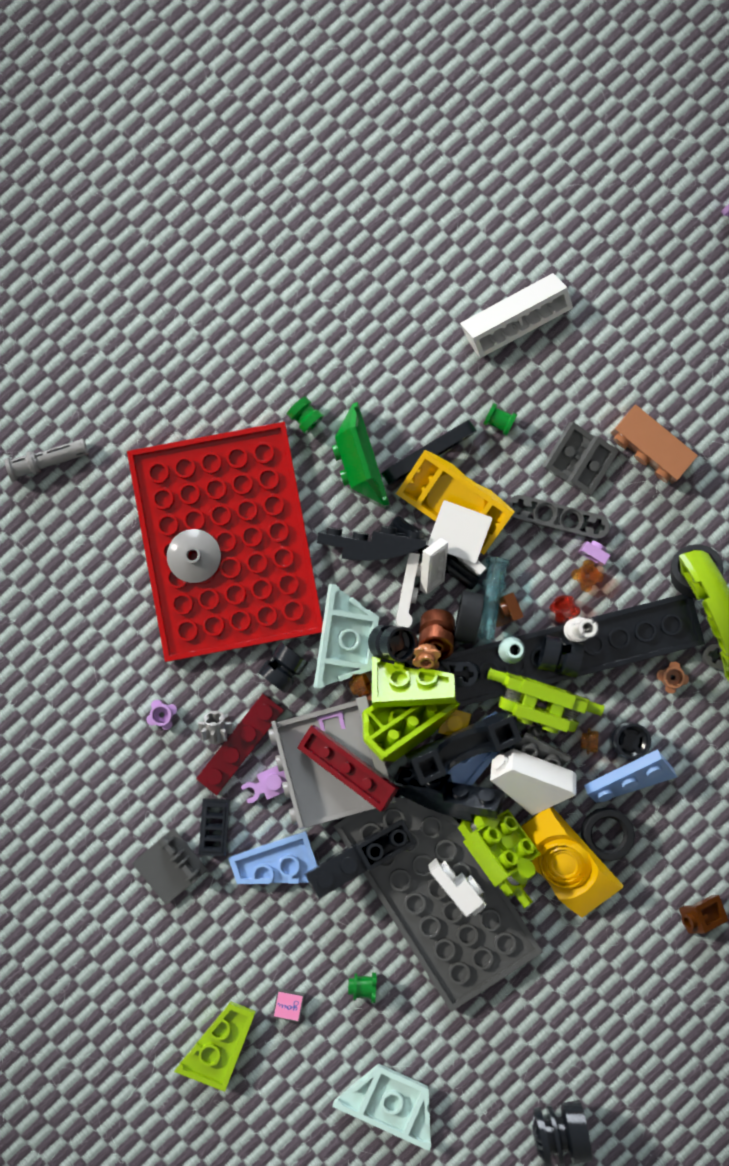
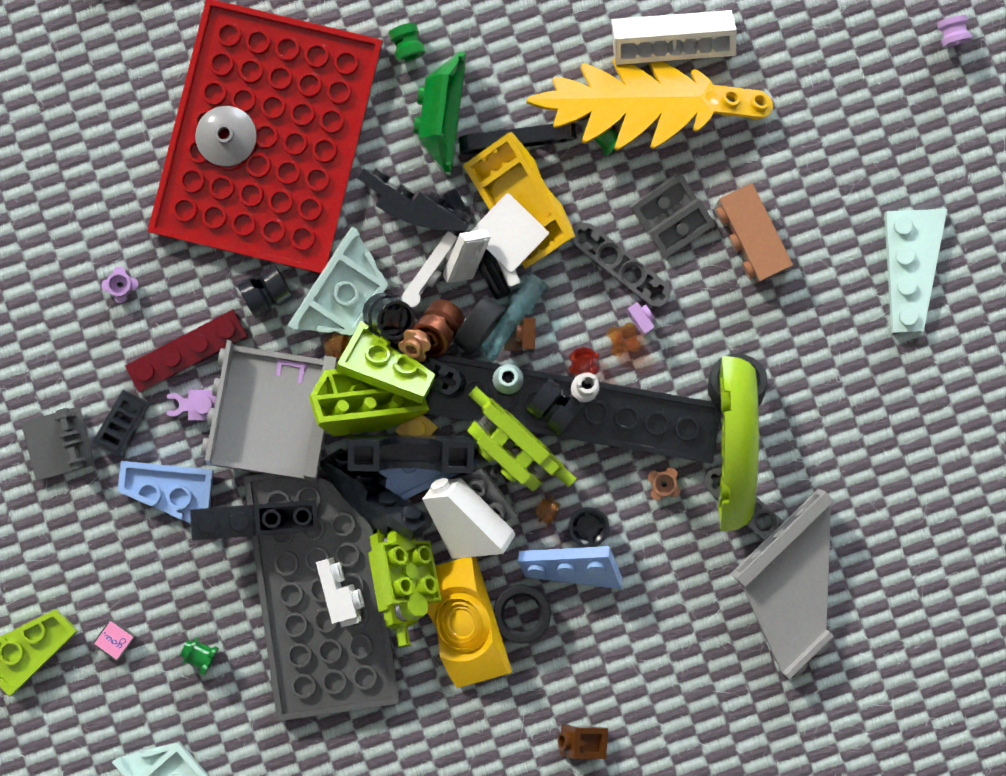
camera: 30 degrees right, 0 degrees up
light grey gear [198,711,233,744] -> none
dark red plate [297,725,399,812] -> none
none -> yellow plant [526,58,773,150]

